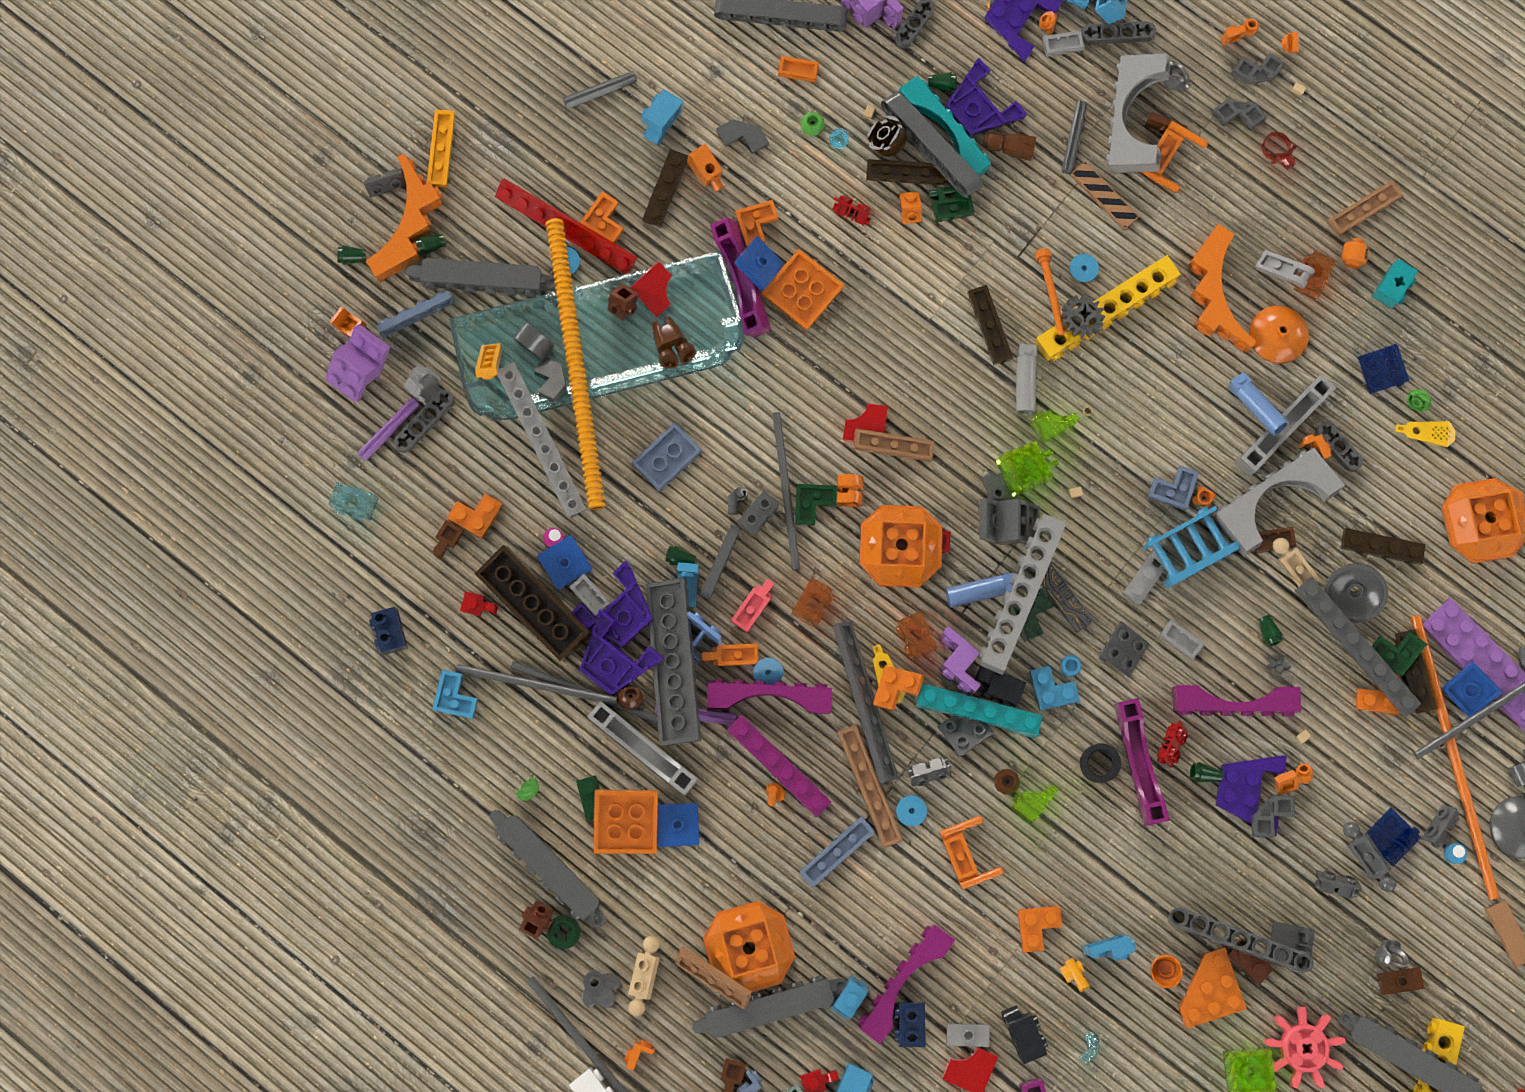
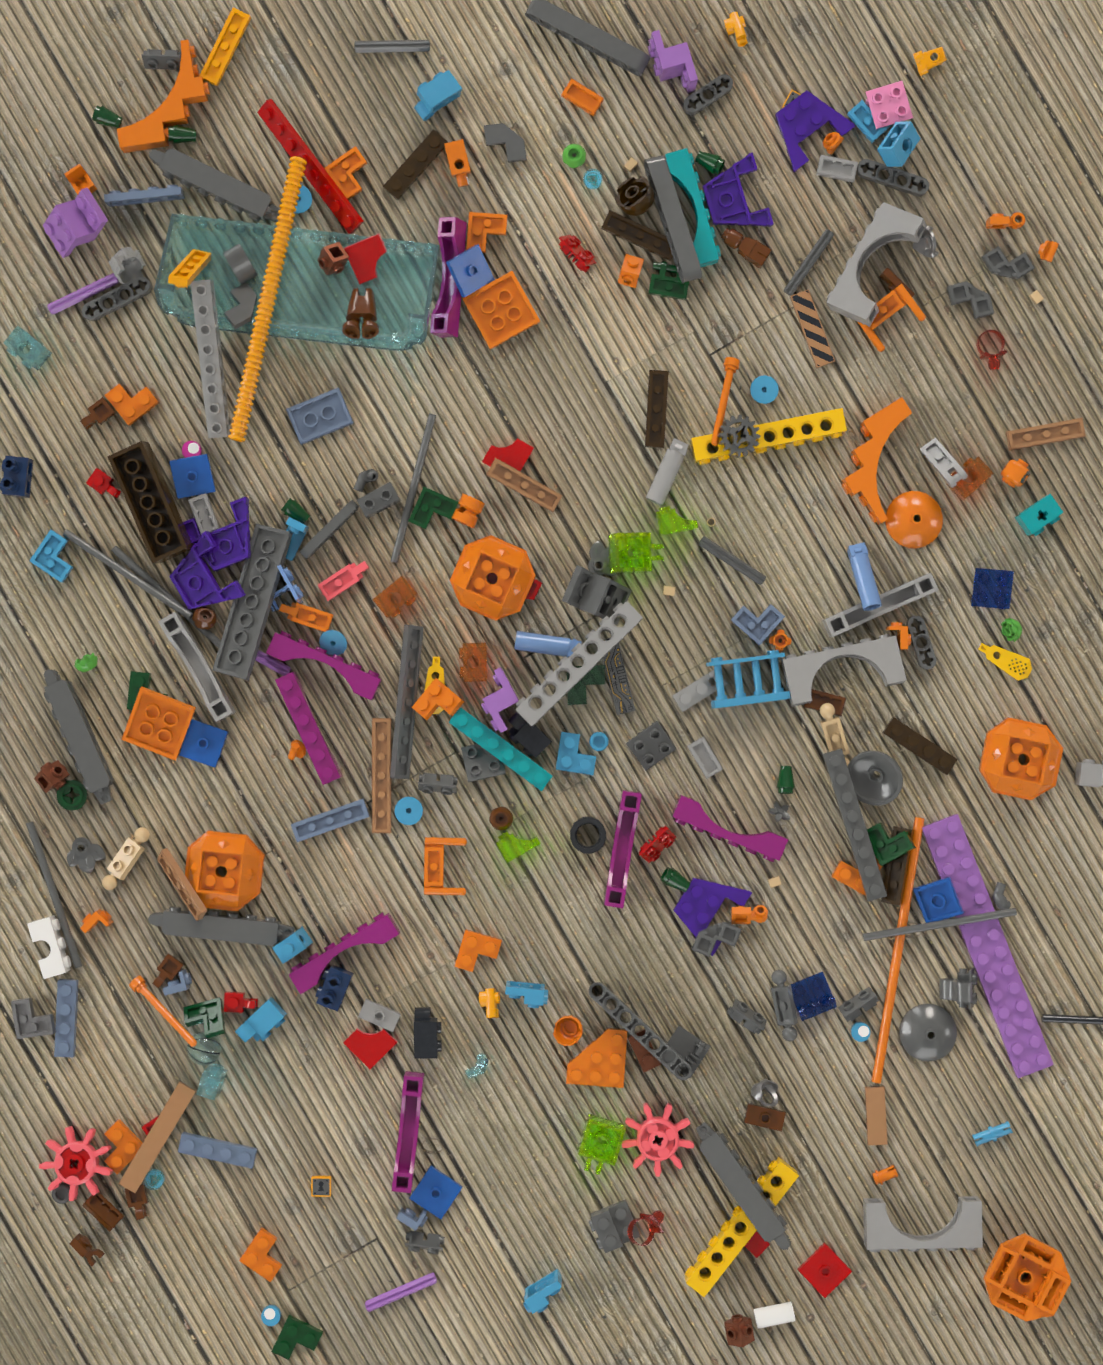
camera: 25 degrees right, 10 degrees up
none -> dark grey axle [699,537,766,585]

